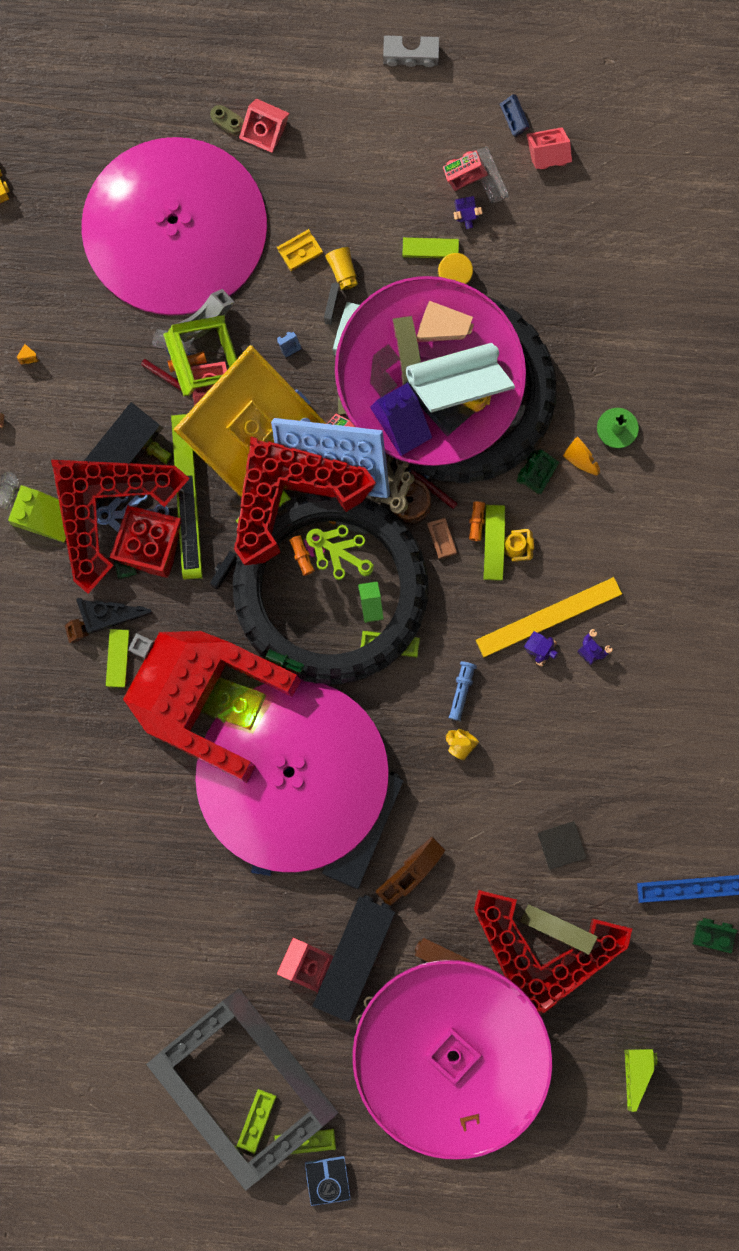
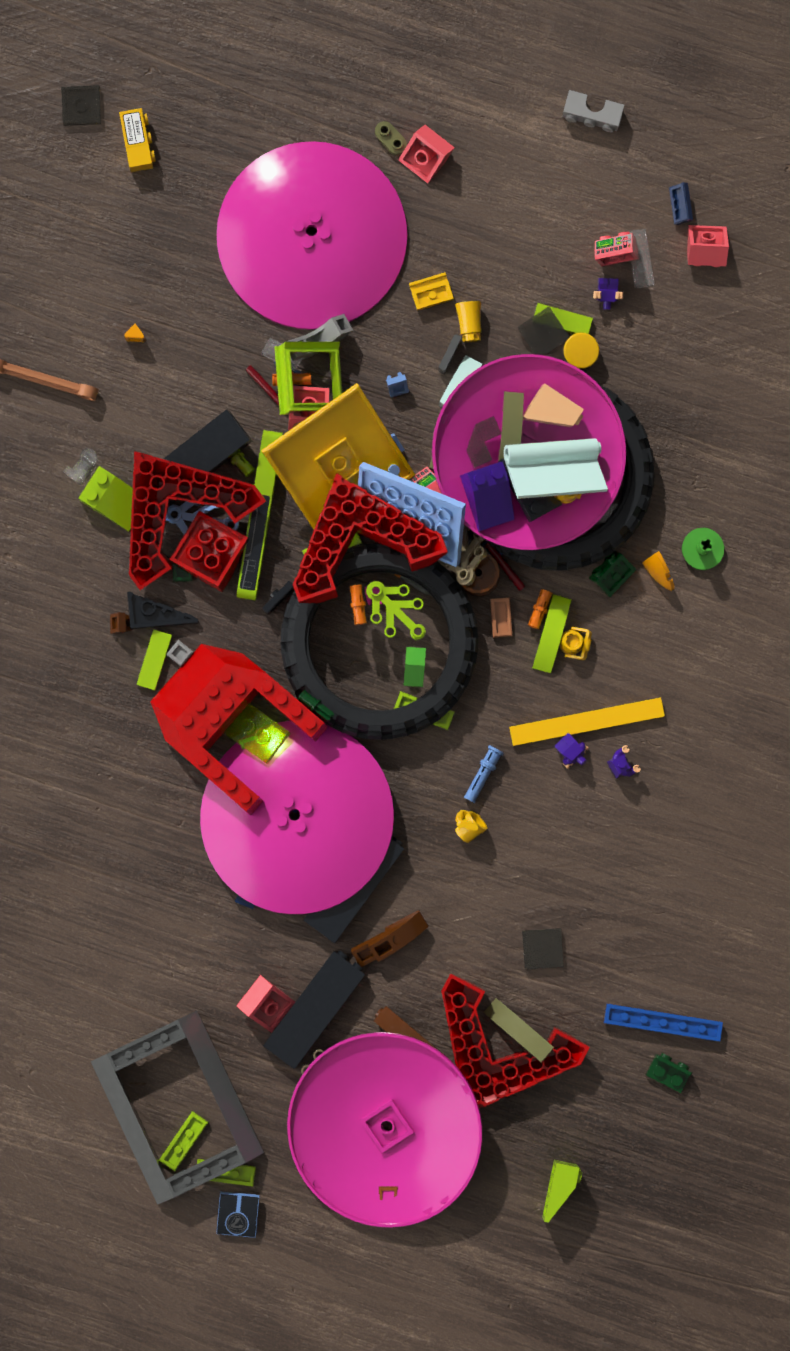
camera: 10 degrees right, 5 degrees up
none -> clear smoke tile [517,306,570,355]

